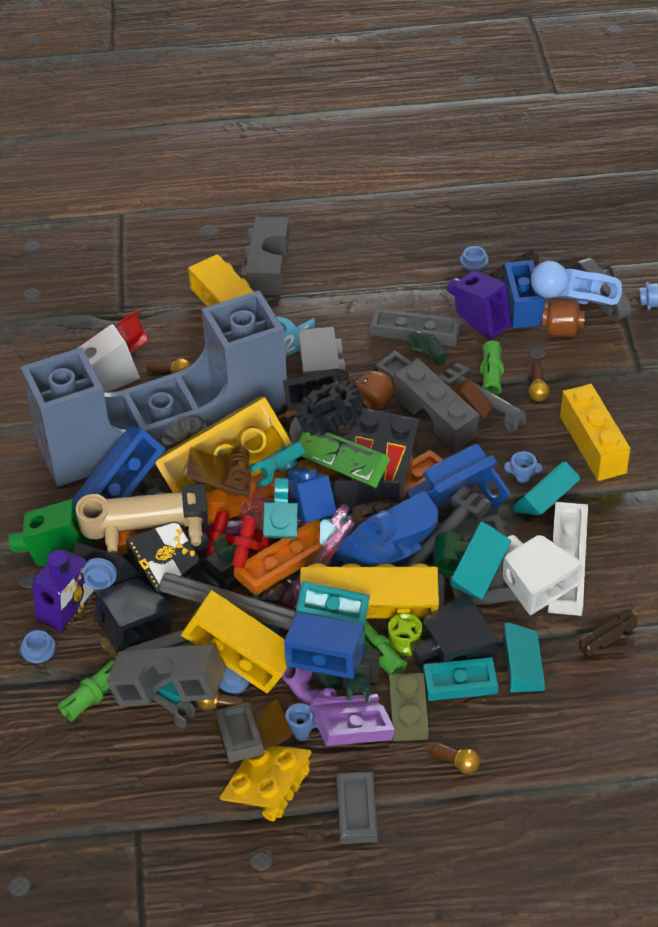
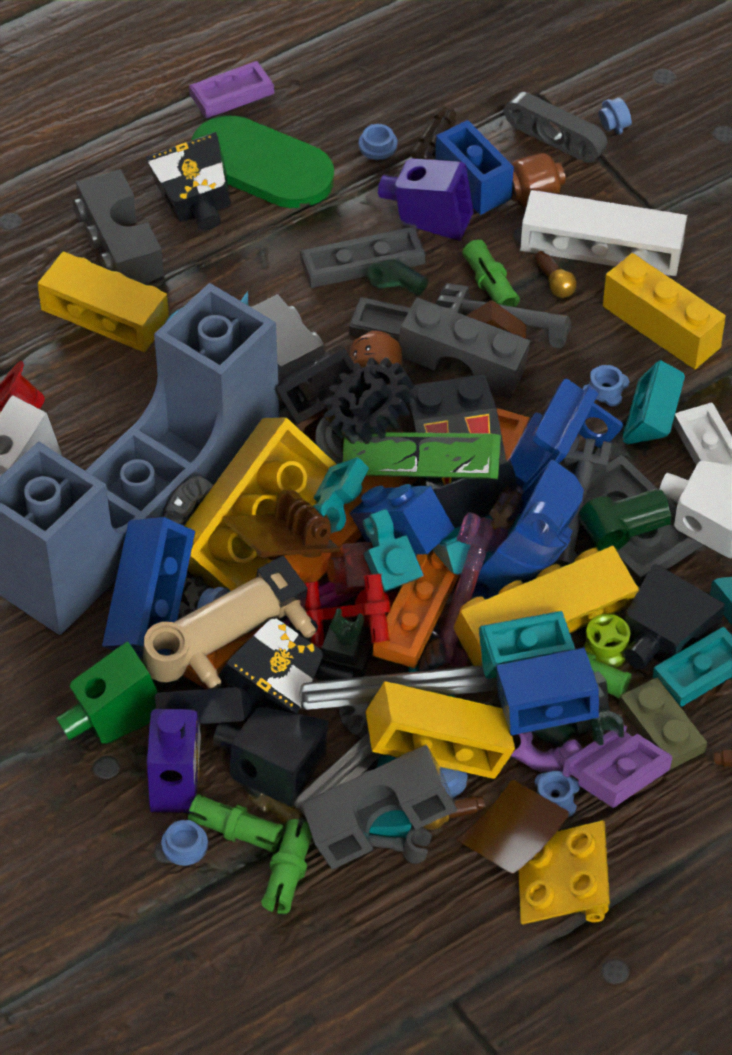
camera: 30 degrees left, 5 degrees up
medium blue plate [83,558,117,590] -> none
piece [146,359,191,374] -> none
dark grey tile [215,702,265,763] -> none
dark grey tile [337,771,378,844] -> none
teal slope [451,521,512,600] -> none
light blue piece [531,261,622,305] -> none
none -> torso [146,132,231,230]
none -> bright green pin [188,794,284,853]
none -> medium lavender plate [189,61,274,119]
none -> green tile [191,116,334,208]
none -> white brick [521,190,687,276]

